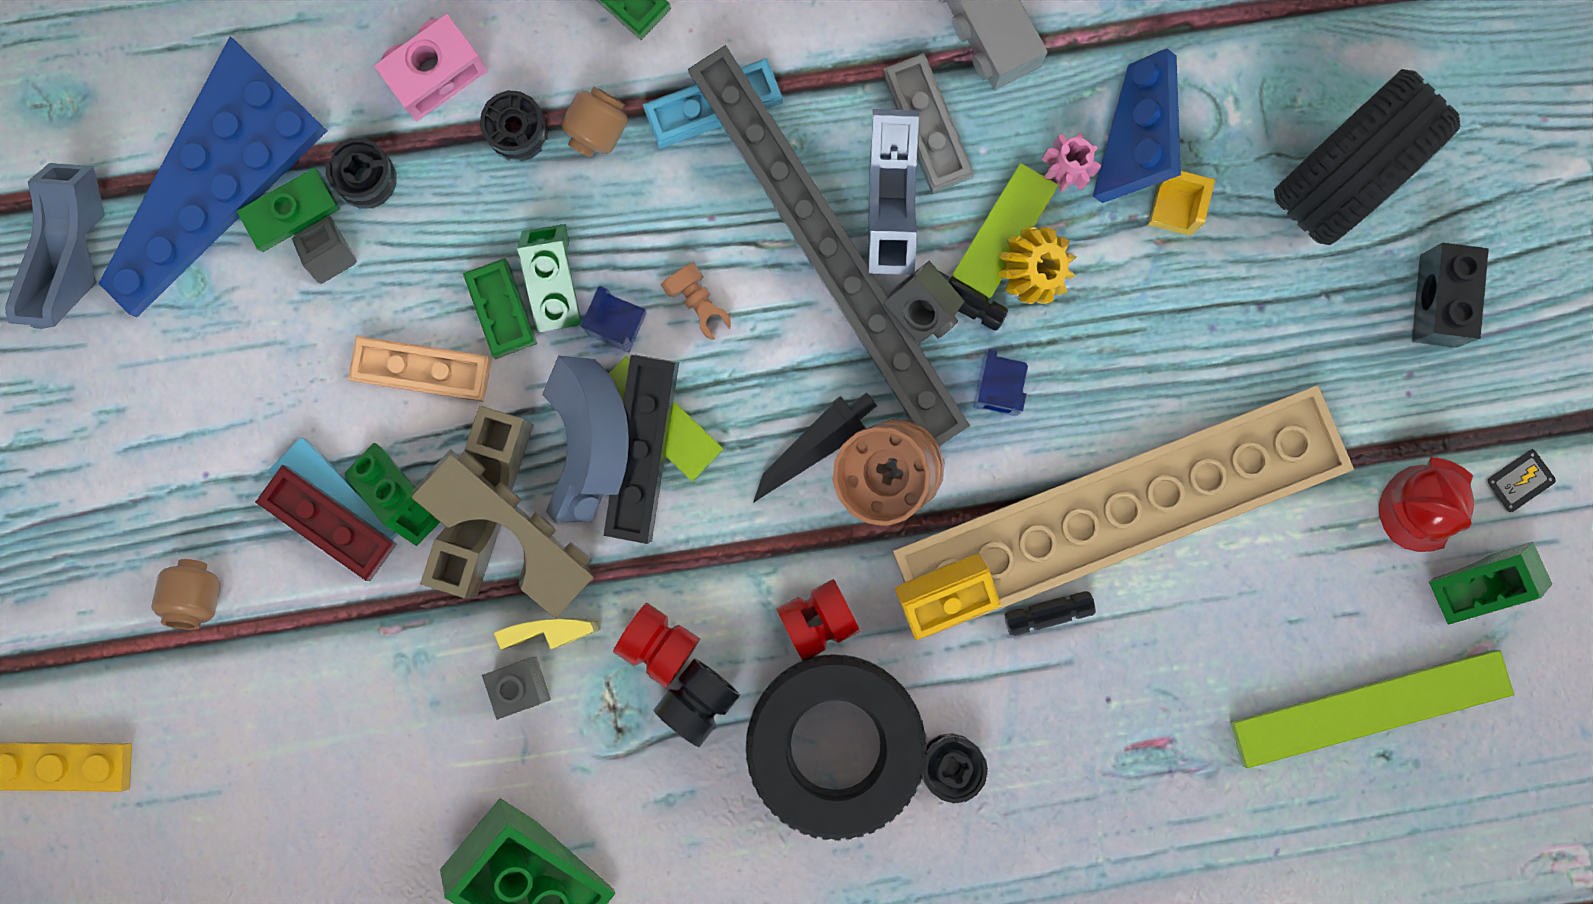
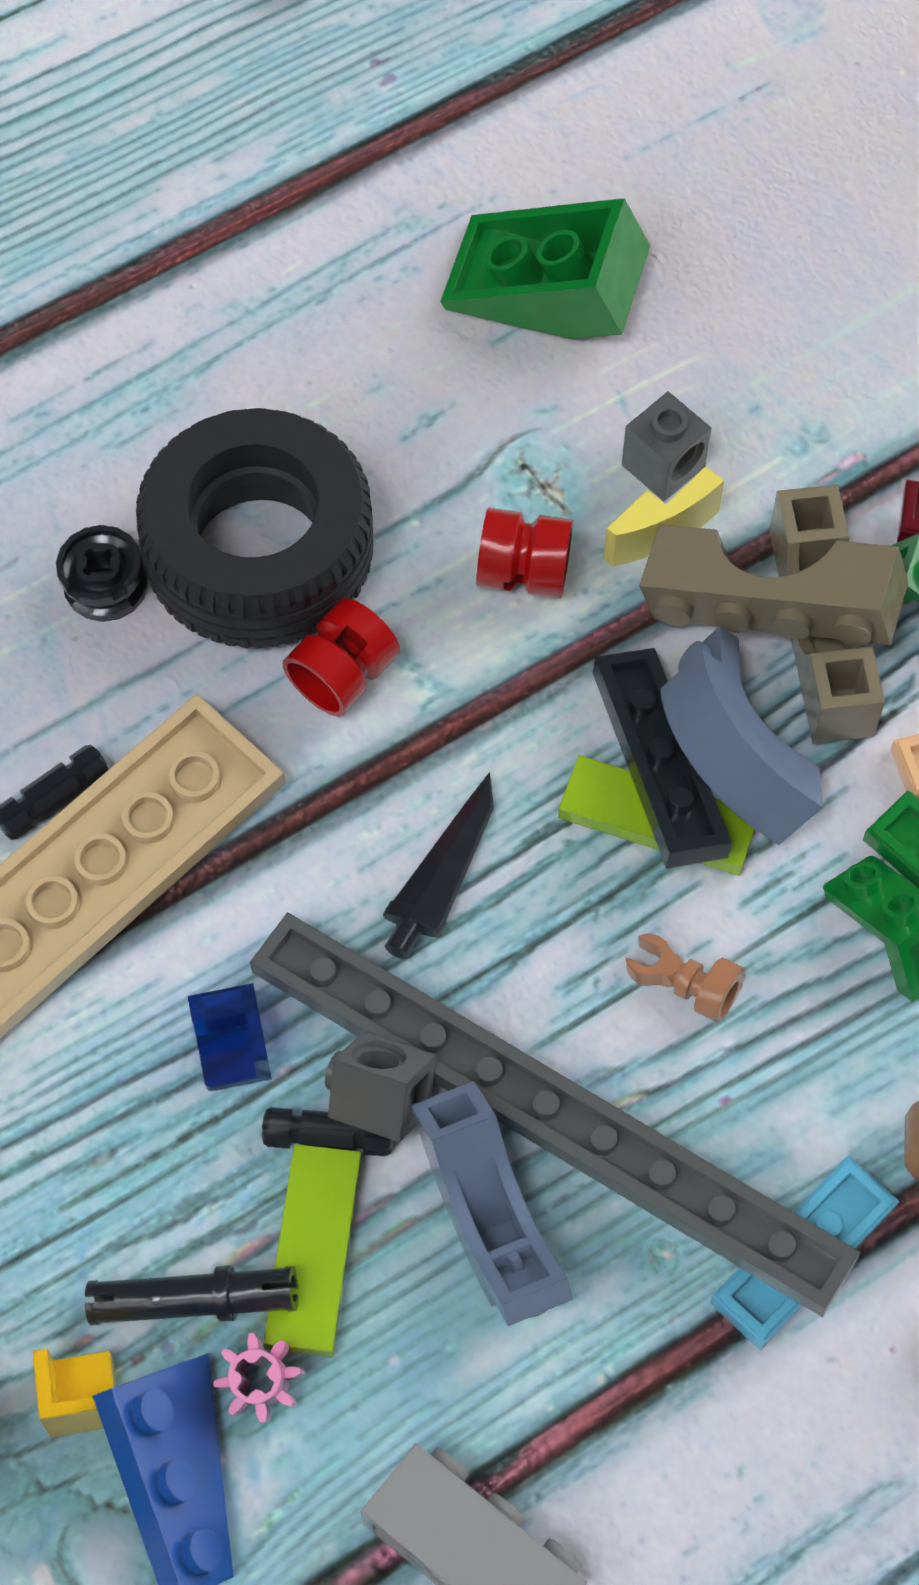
camera: 150 degrees right, 20 degrees down
clear blue panel [580,285,647,353] -> none
black wheel [653,658,741,747] -> none
nougat wheel [833,419,945,526] -> none
light grey tile [883,53,974,194] -> none
yellow slope [895,554,1001,641] -> none
yellow gear [997,227,1077,304] -> none
none -> black pin [85,1265,299,1326]

